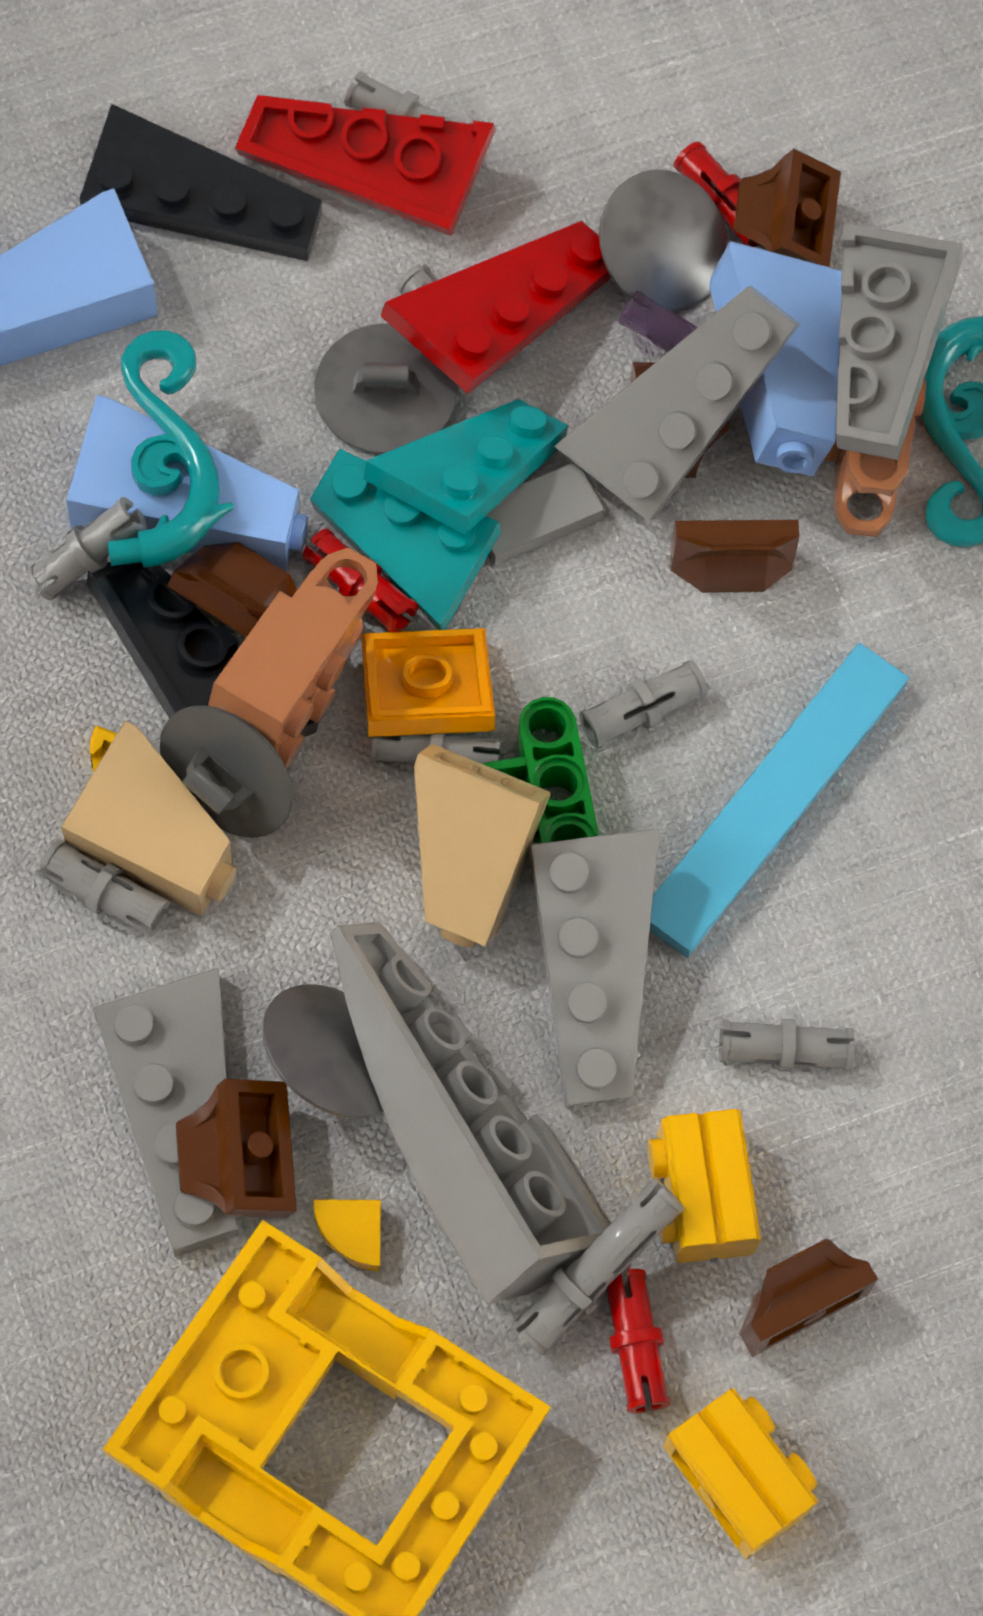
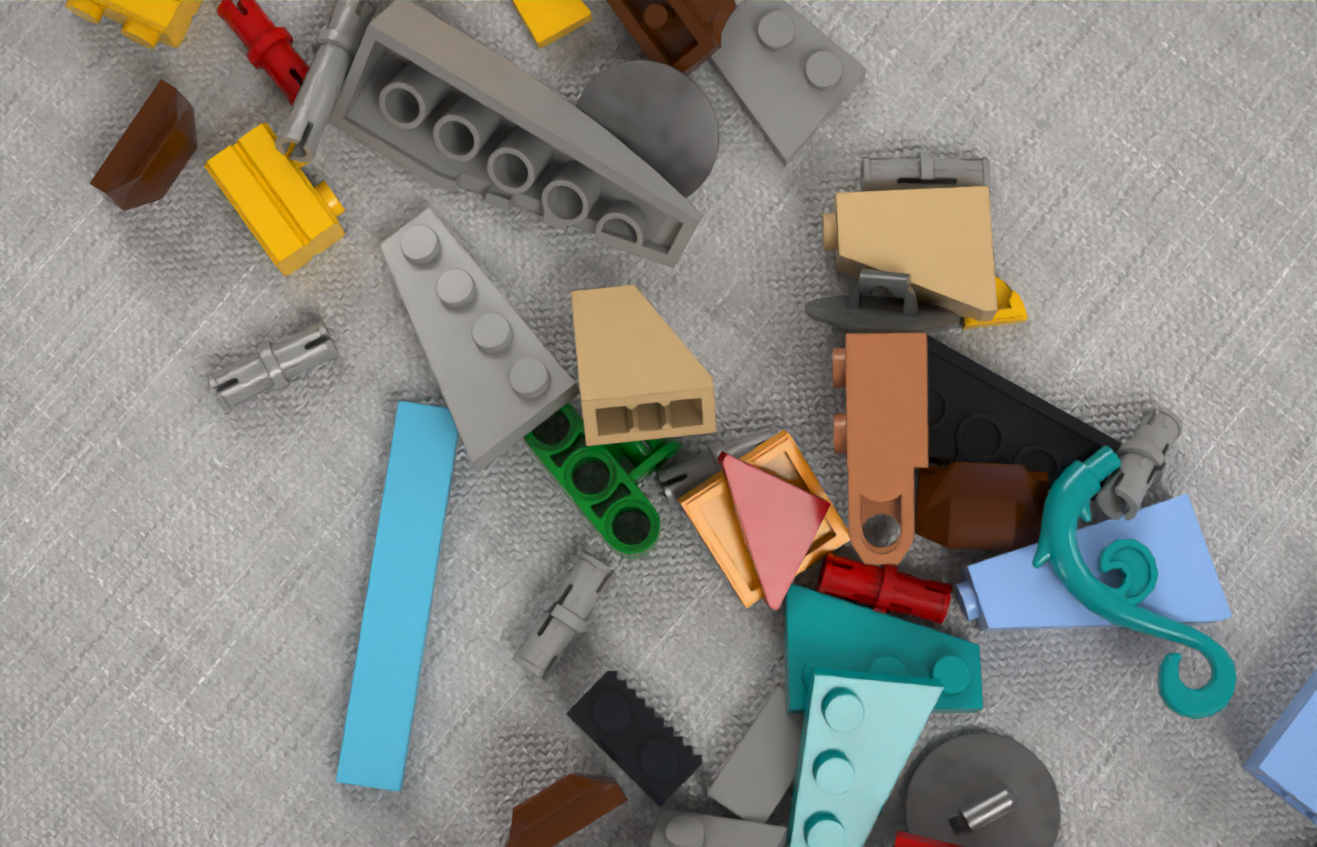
camera: 155 degrees right, 15 degrees up
none -> black brick [566,671,702,807]
none -> tile [717,450,831,611]

